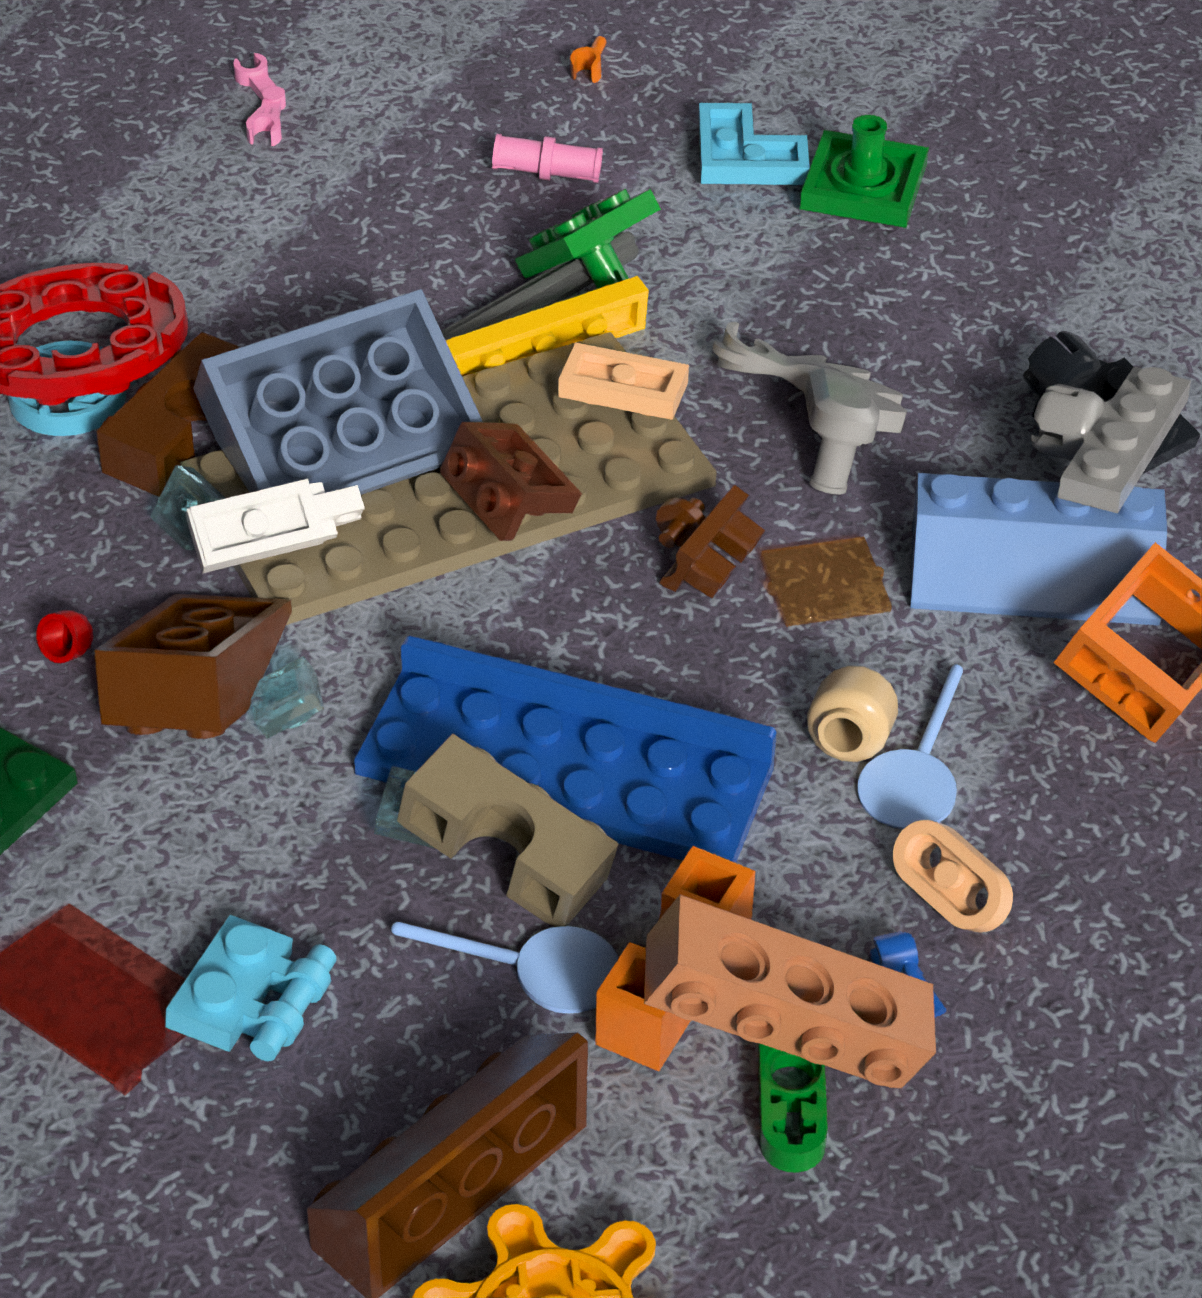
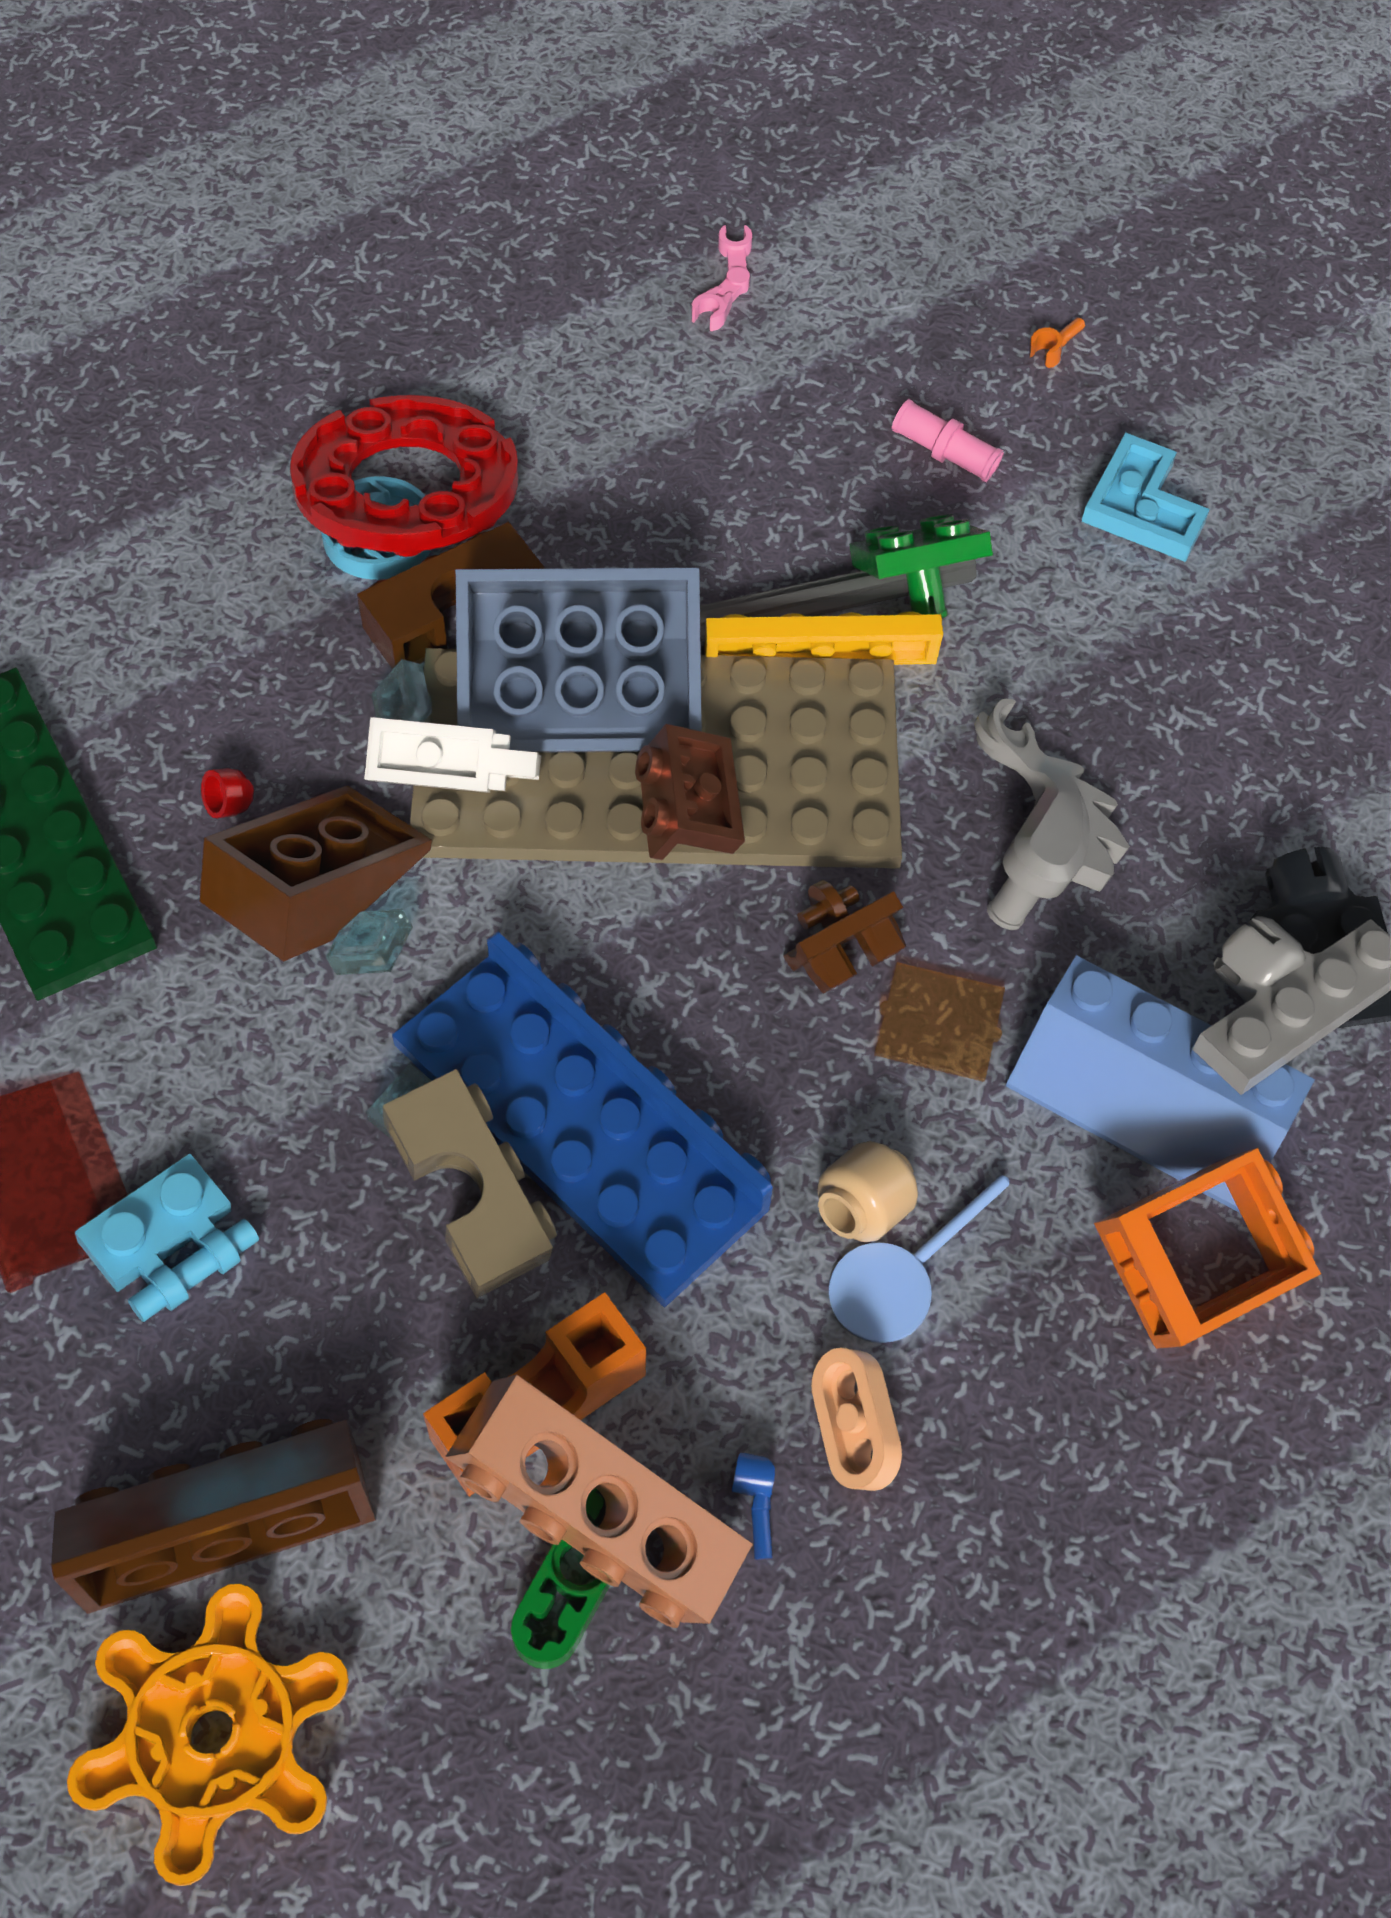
camera: 25 degrees right, 15 degrees up
light blue piece [391,922,618,1013] -> none
light nougat plate [558,342,689,420] -> none
green plate [800,115,929,228] -> none

